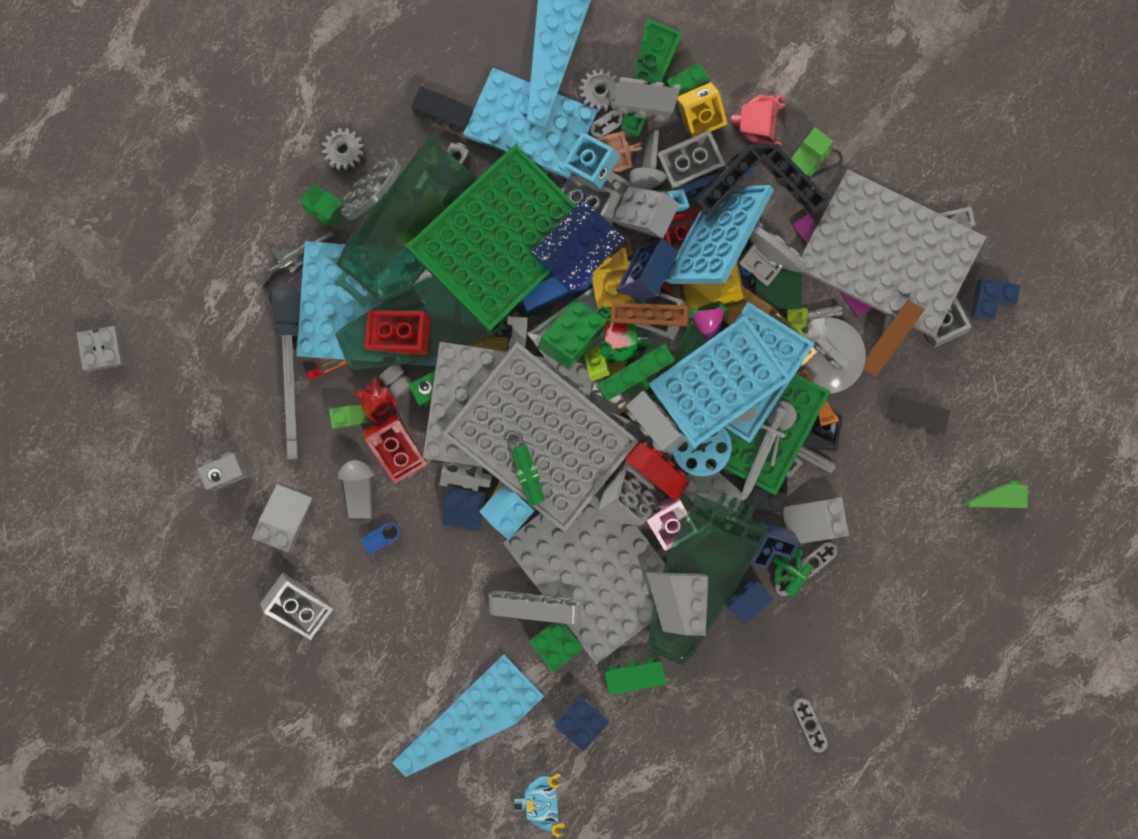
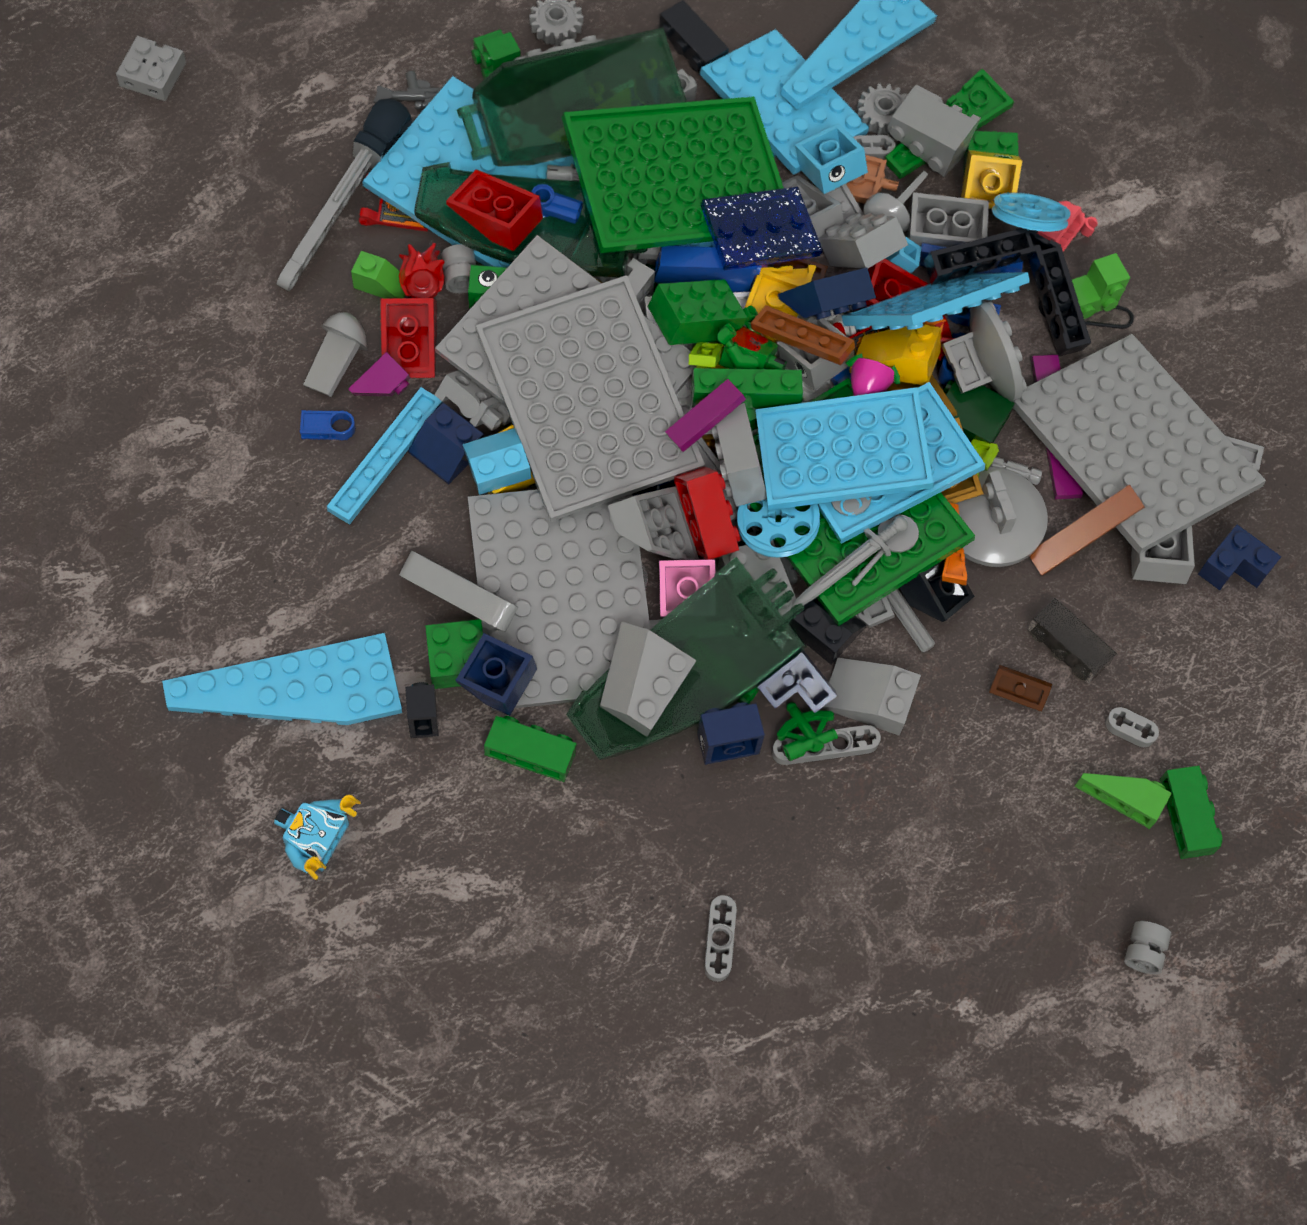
camera: 25 degrees right, 20 degrees down
light grey brick [198,452,251,490] -> none
light grey slope [252,484,313,552] -> none
light grey slope [260,573,333,640] -> none
green piece [511,444,546,506] -> none
dark blue brick [554,694,610,752] -> none
none -> medium azure plate [327,387,443,525]
none -> magenta slope [348,352,410,396]
none -> black brick [405,682,439,738]
none -> dark blue slope [456,633,537,716]
none -> blue piece [532,184,583,224]
none -> magenta tile [665,379,746,452]
none -> reddish brown plate [989,665,1052,712]
none -> medium azure wedge [992,193,1071,232]
none -> light grey beam [1105,707,1159,748]
none -> light grey wheel [1124,921,1171,974]
none -> green brick [1160,765,1222,859]

